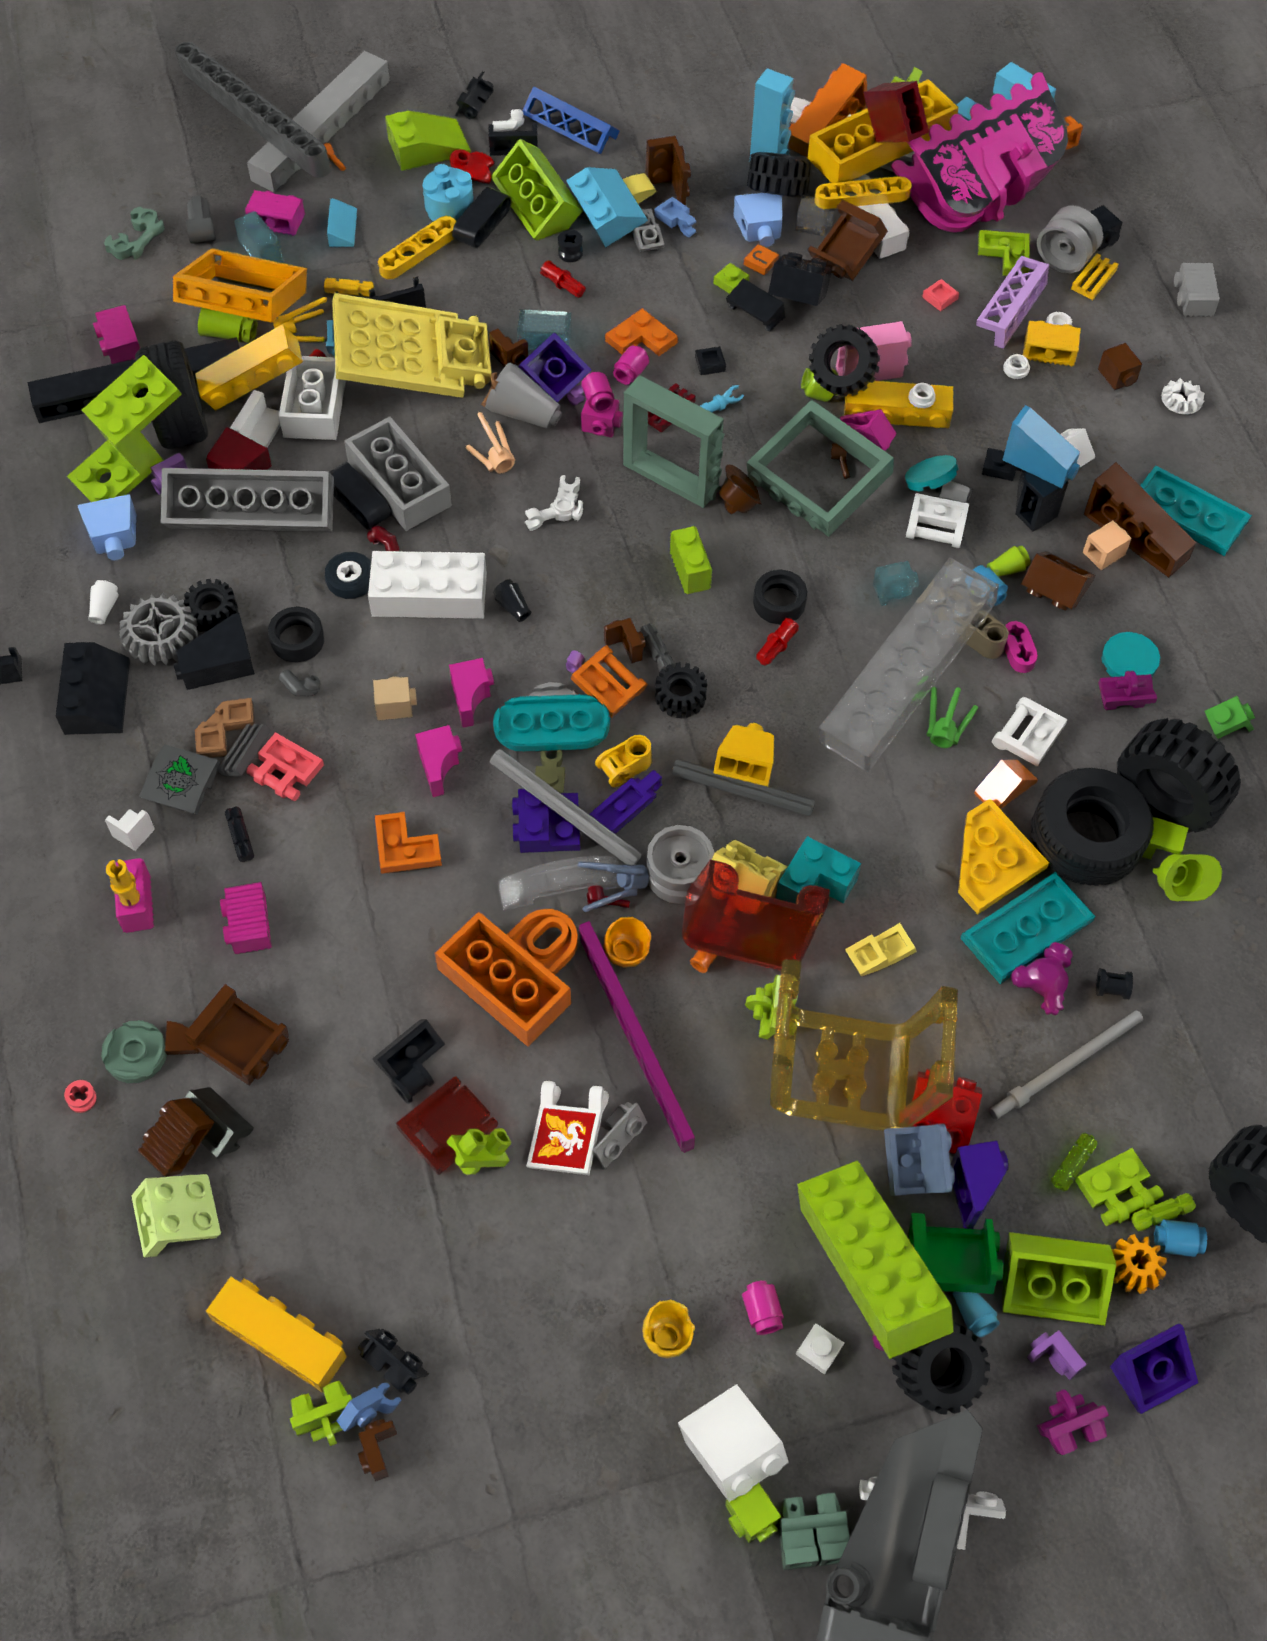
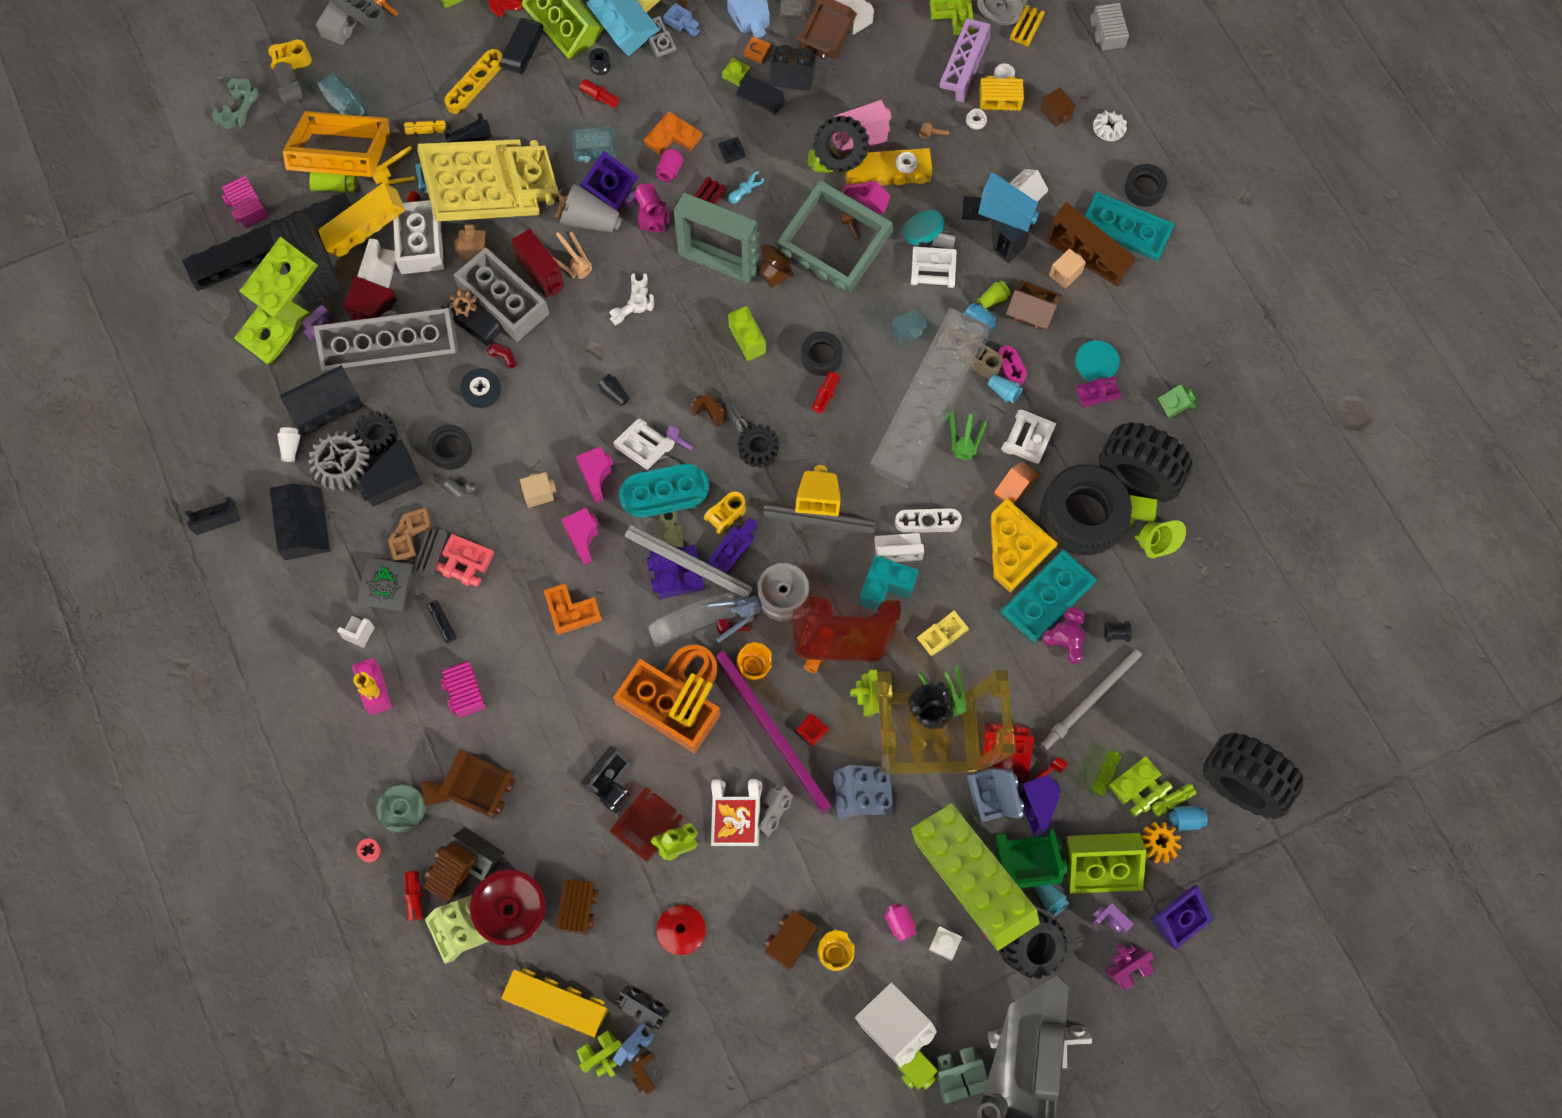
camera: 10 degrees left, 10 degrees up
light blue torso [78,494,136,560] -> none
dark pink brick [245,190,305,236] -> none
medium azure slope [327,198,357,247] -> none
white brick [368,551,487,618] -> none
medium azure brick [423,164,474,221] -> none
reddish brown bracket [489,328,529,367] -> none
orange plate [571,645,648,718] -> none
light yellow brick [701,840,788,915] -> none
coral tile [922,279,959,311] -> none
none -> yellow piece [268,39,312,71]
none -> black slope [279,365,363,436]
none -> red axle [403,870,423,921]
none -> medium nougat gear [449,288,477,317]
none -> medium nougat brick [454,225,488,260]
none -> dark red dish [470,870,546,946]
none -> dark red brick [511,228,564,298]
none -> reddish brown brick [556,879,599,935]
none -> white plate [613,418,674,470]
none -> red dish [656,905,706,955]
none -> yellow tile [669,673,713,727]
none -> reddish brown brick [764,910,818,972]
none -> red tile [795,713,829,747]
none -> sand blue bracket [833,765,893,819]
none -> white panel [874,533,924,562]
none -> white beam [895,509,962,533]
none -> black hair [908,682,953,729]
none -> bright green plant [918,665,967,717]
none -> medium nougat hand [919,122,949,139]
none -> medium azure cone [988,374,1022,403]
none -> red hand [1035,757,1068,779]
none -> black tyre [1124,164,1168,207]

